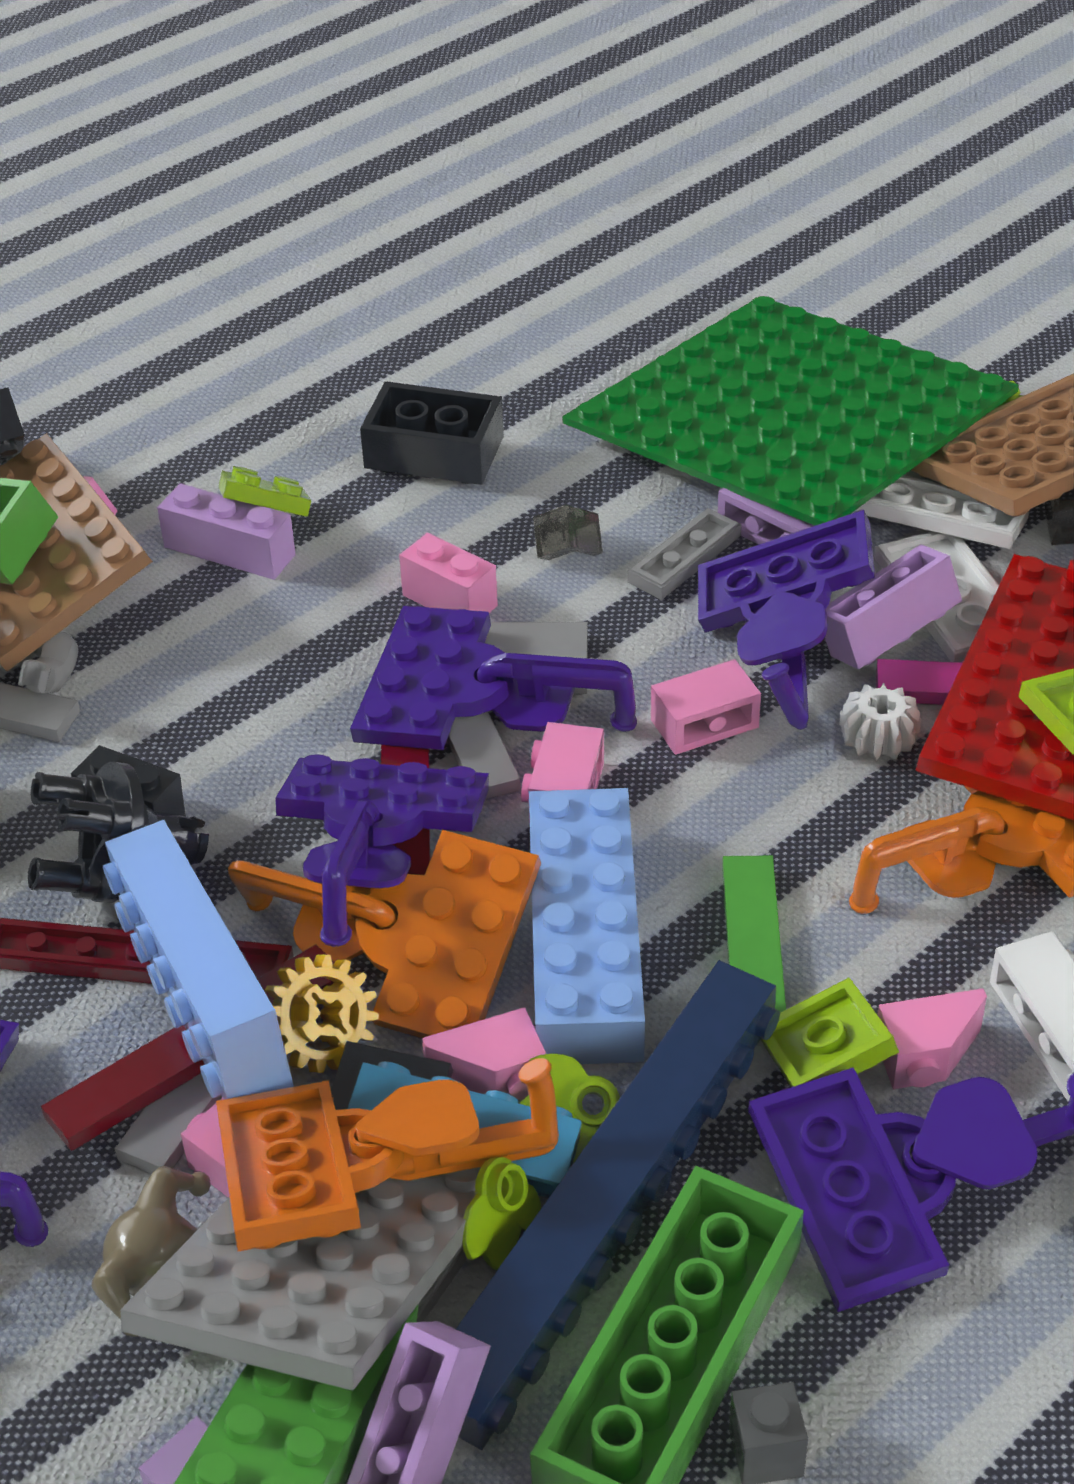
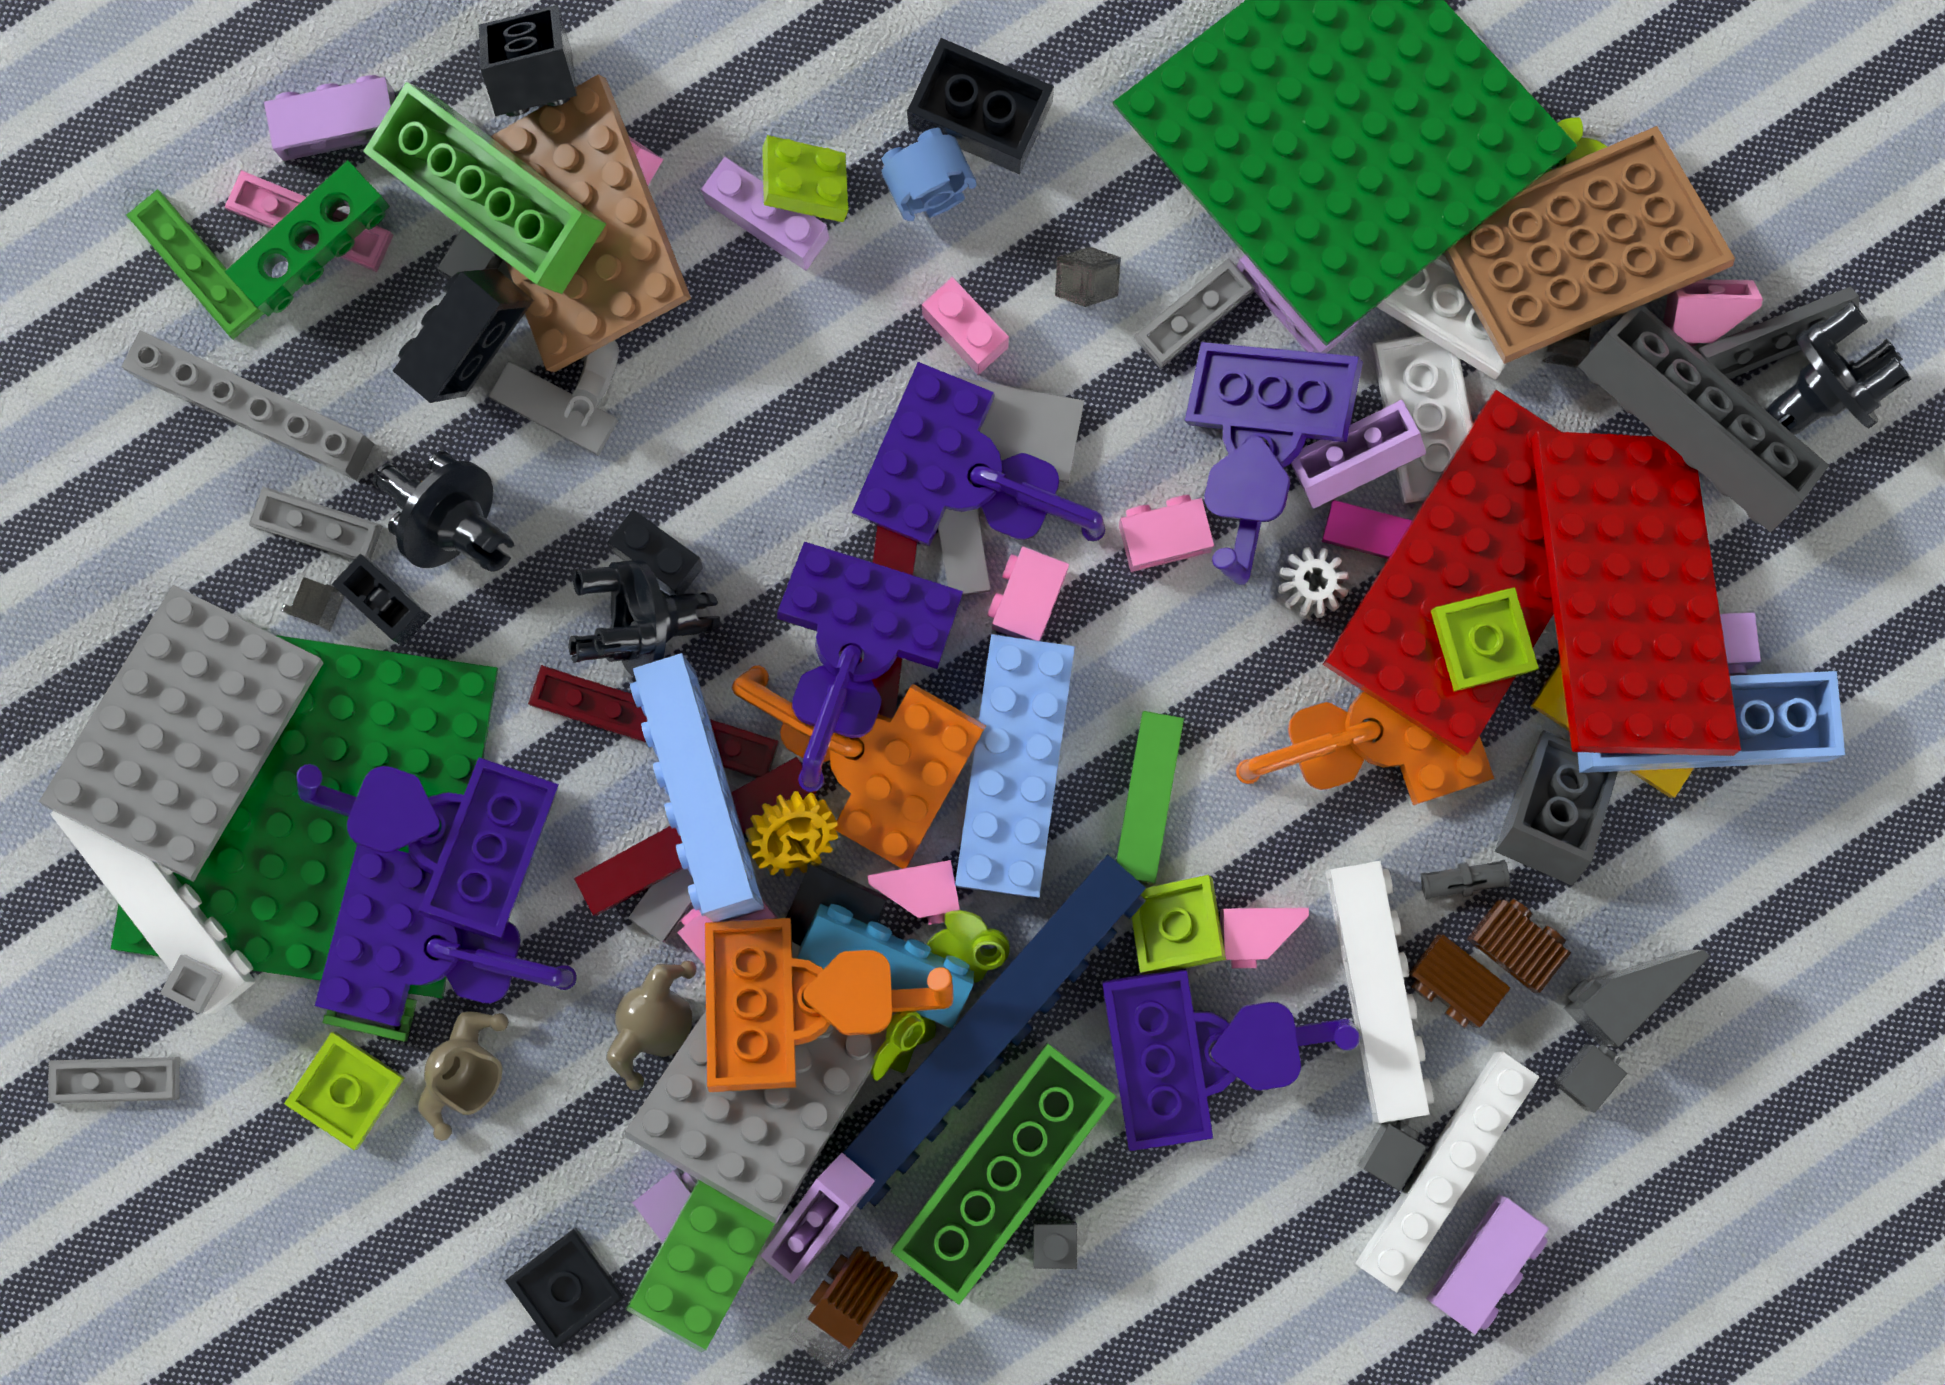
camera: 10 degrees right, 40 degrees up
none -> medium blue brick [881,128,977,221]

